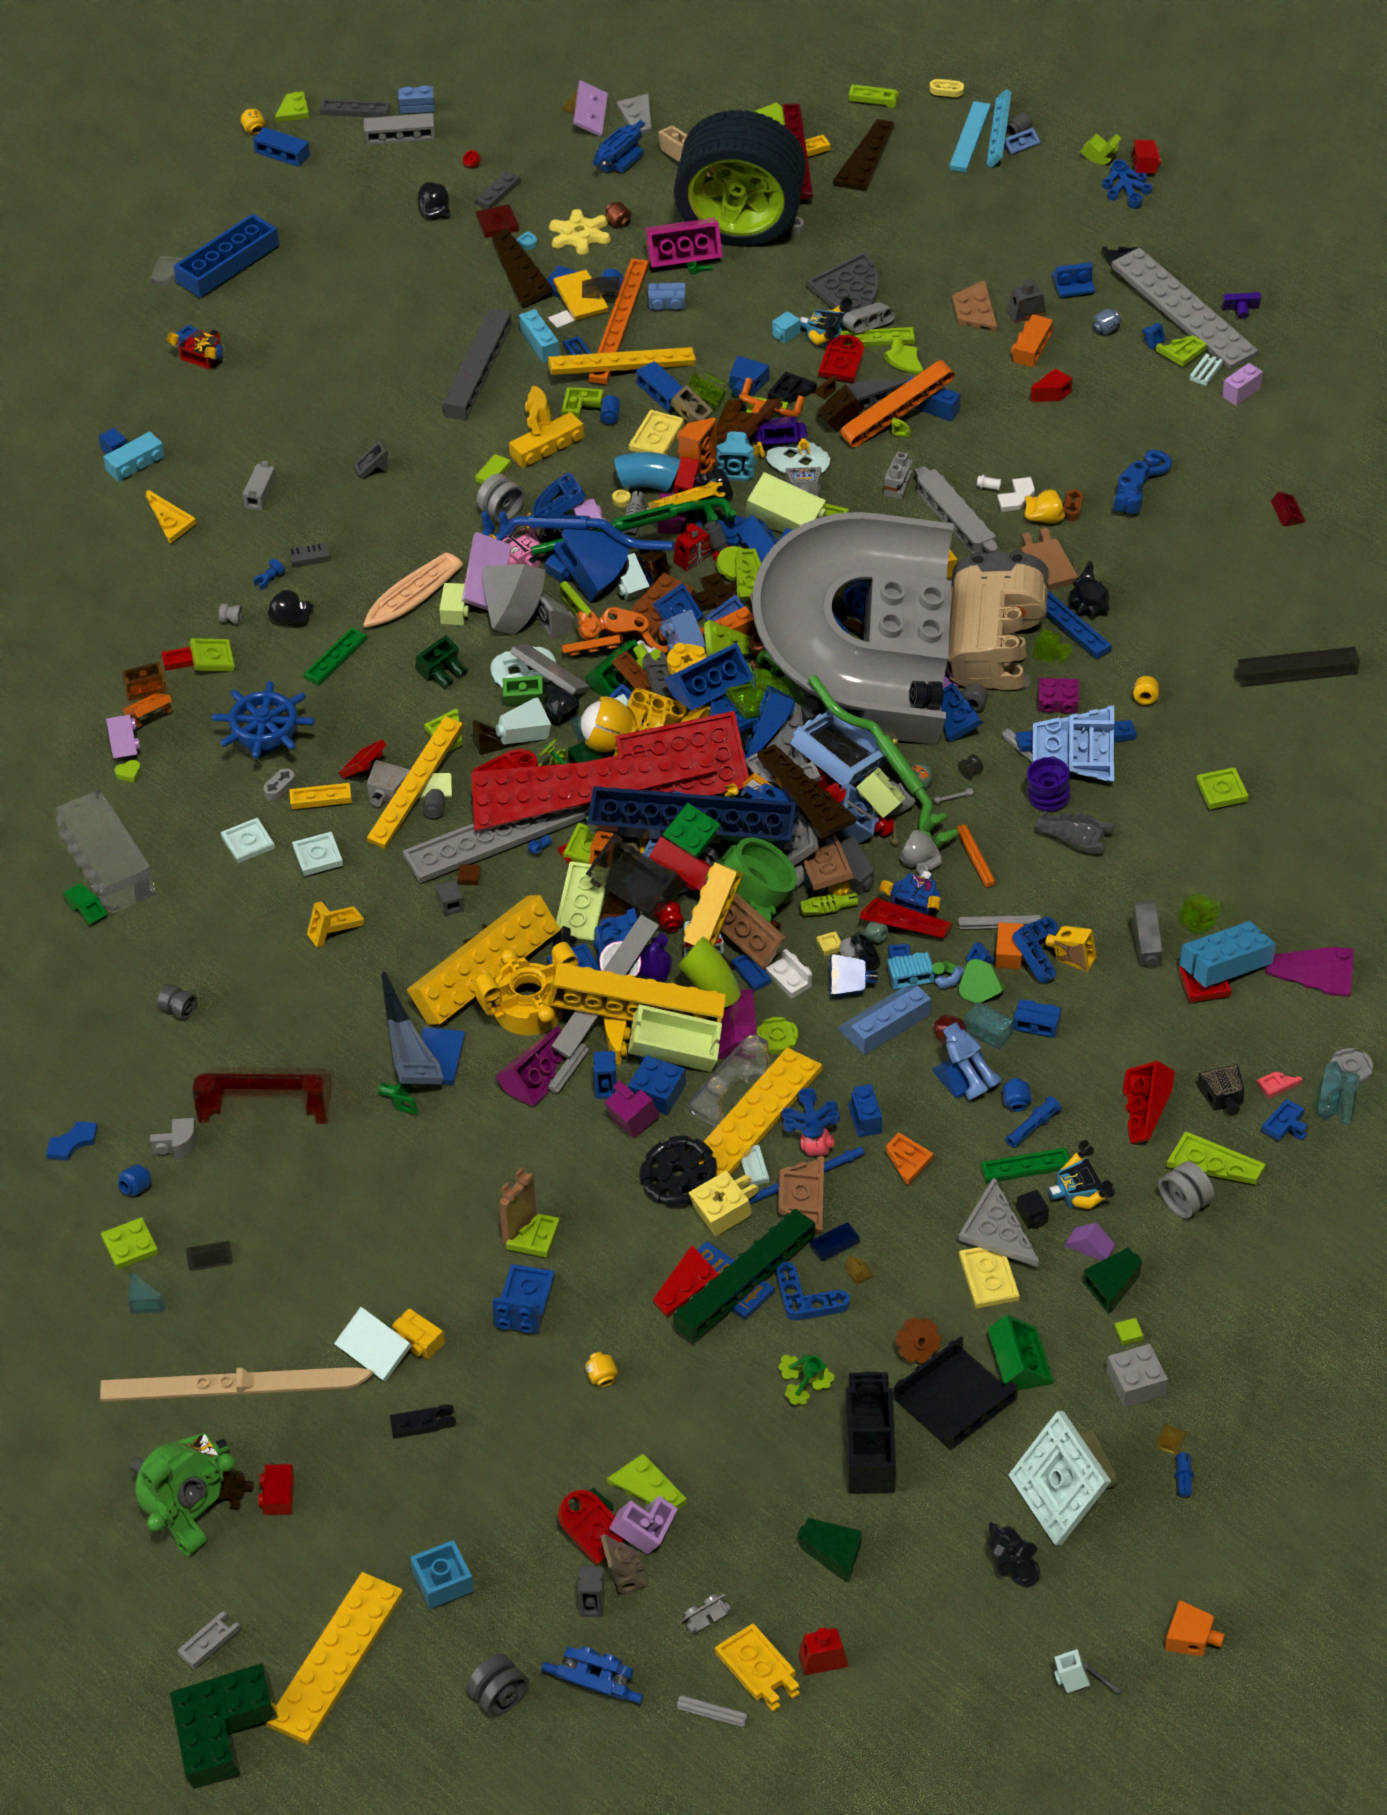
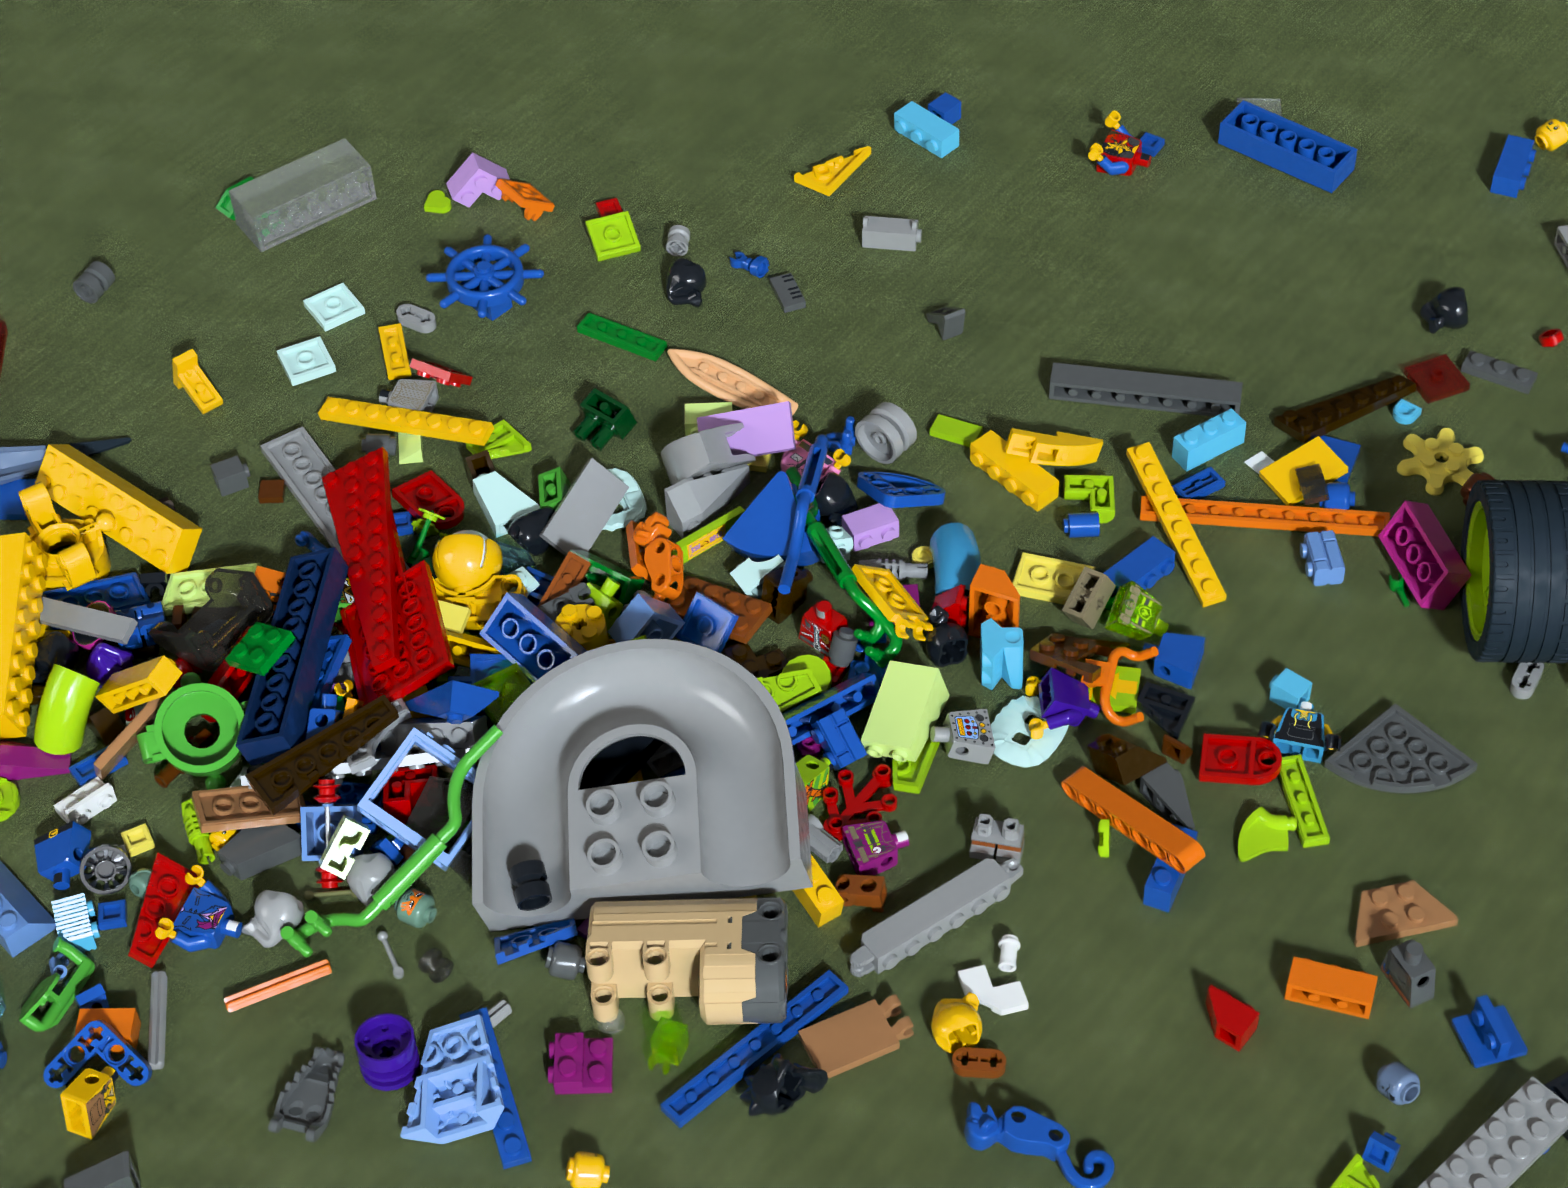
camera: 85 degrees right, 0 degrees up
clear orange brick [121,662,167,701] -> none
light grey beam [842,302,896,333] -> none

